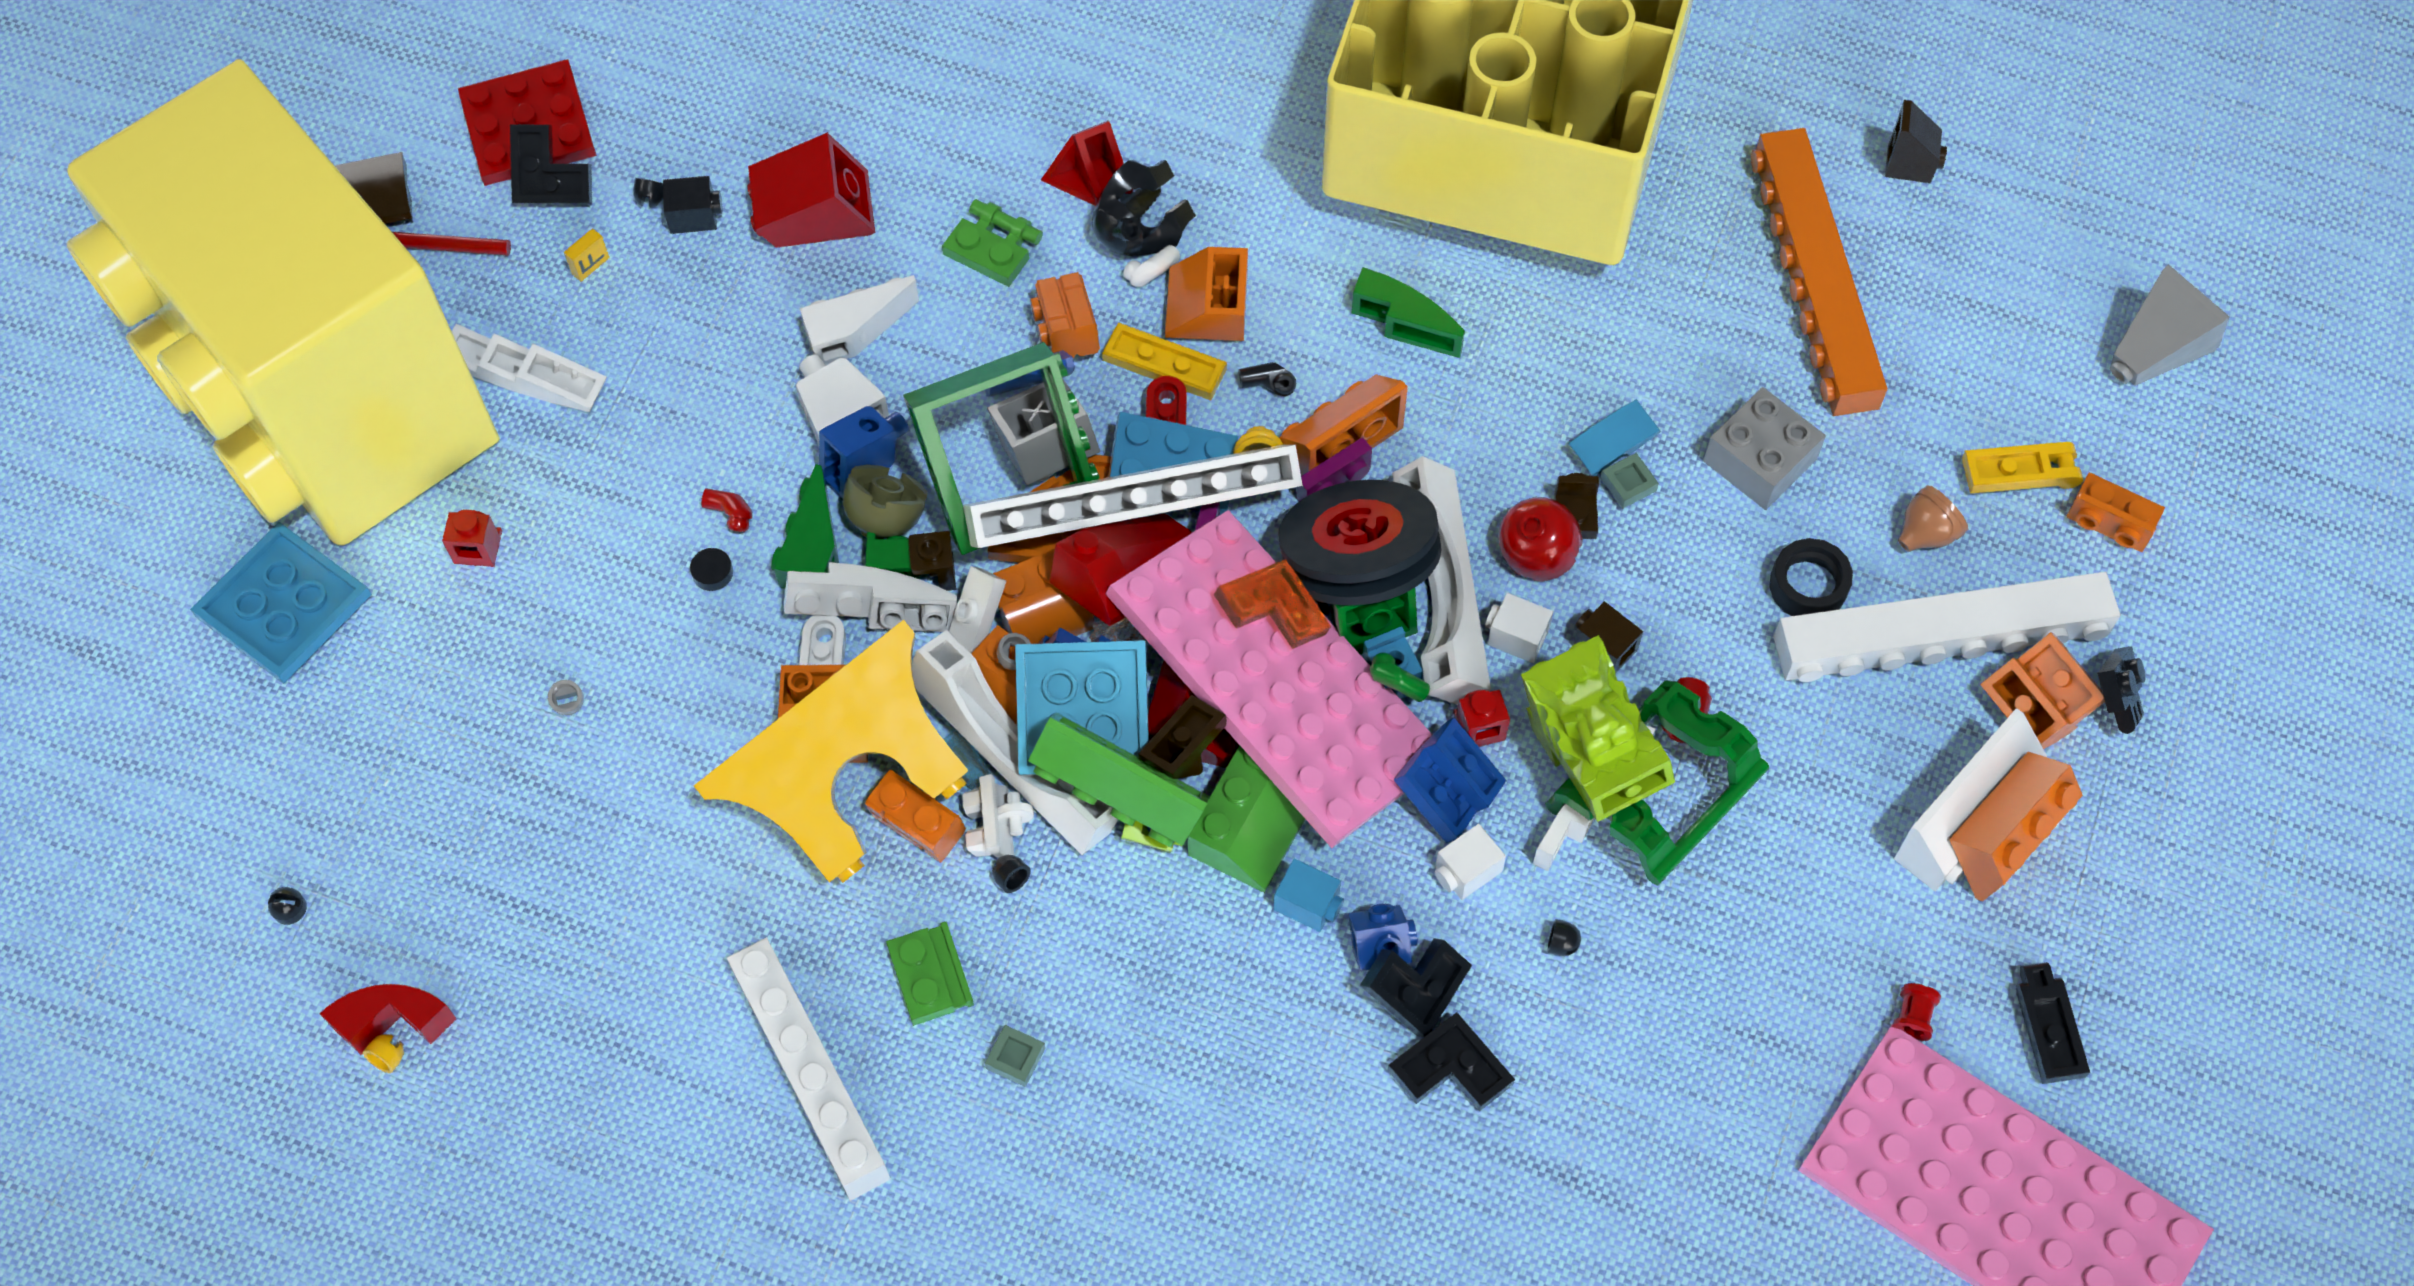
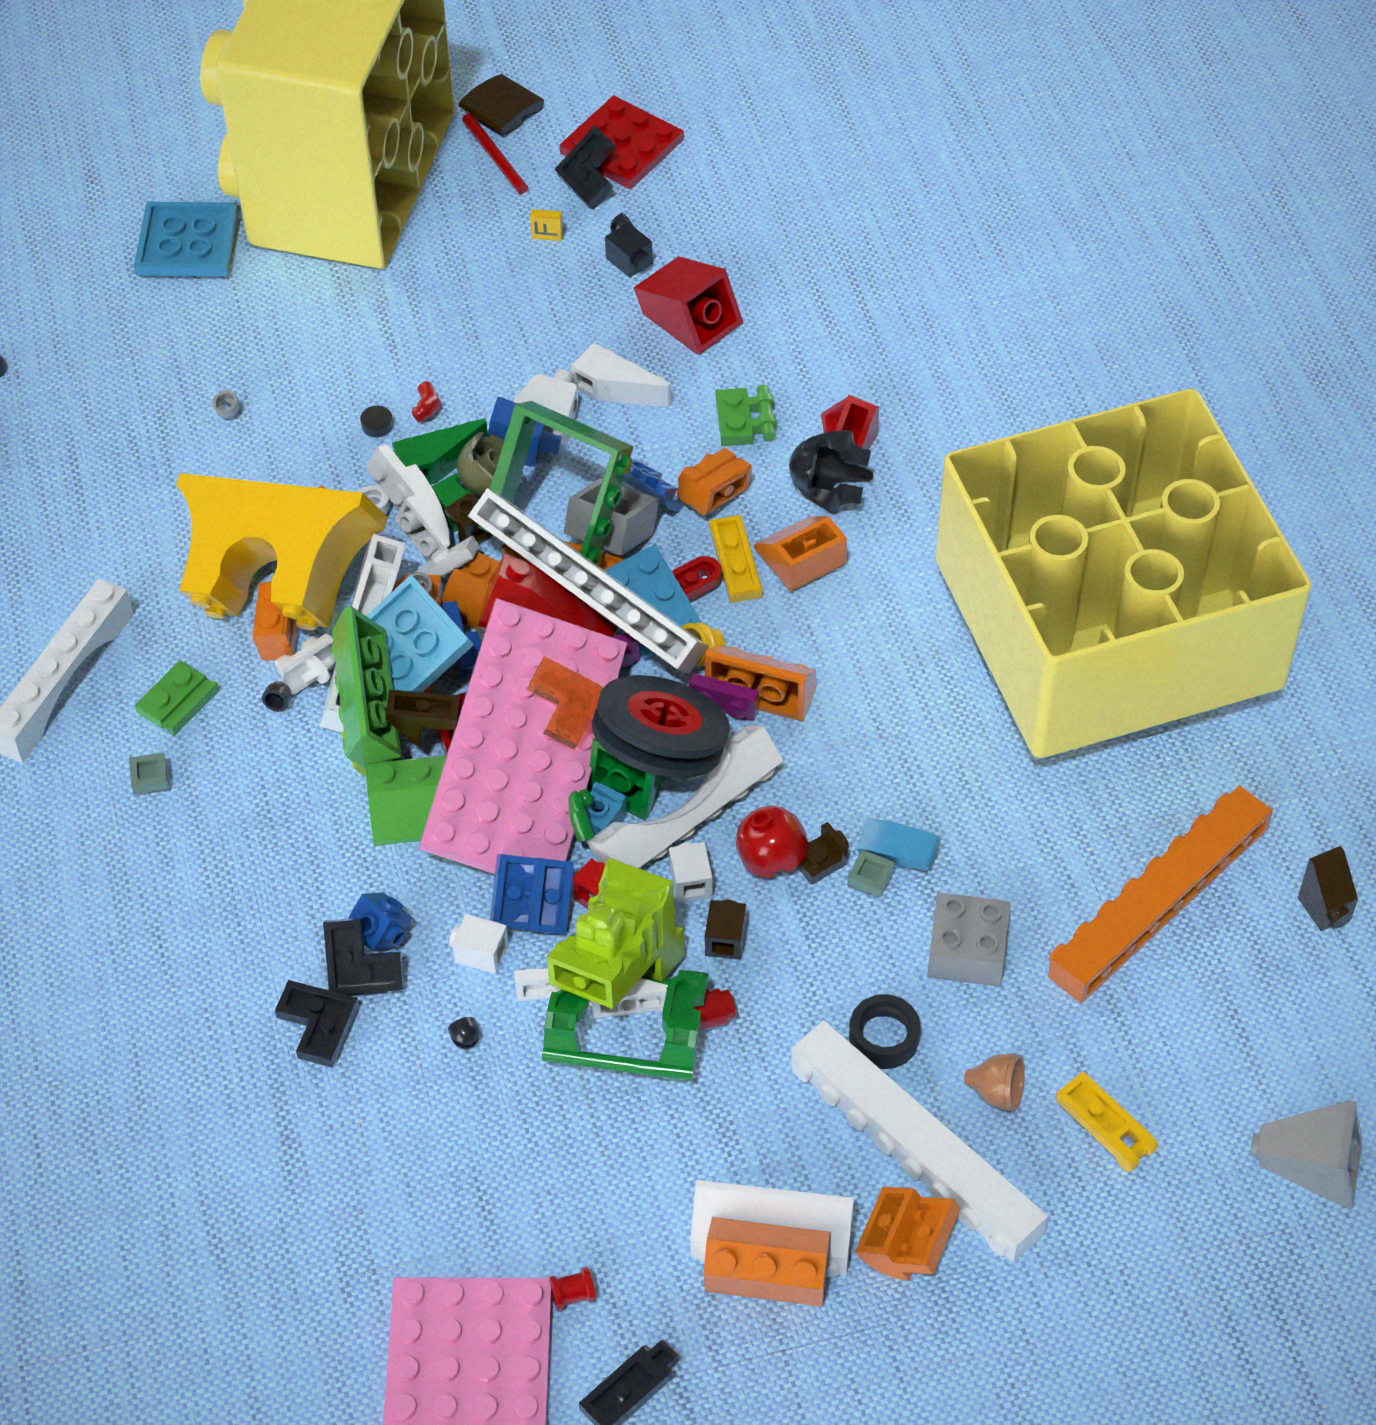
camera: 55 degrees right, 10 degrees down
red brick [442,509,502,567] -> none
white slope [452,323,607,412] -> none
white arm [1123,245,1180,287] -> none
black arm [1238,362,1296,396] -> none
dark azure brick [1274,858,1344,932] -> none
green slope [1351,267,1465,358] -> none
orange bracket [2066,472,2165,552] -> none
black hinge [2097,646,2145,734] -> none

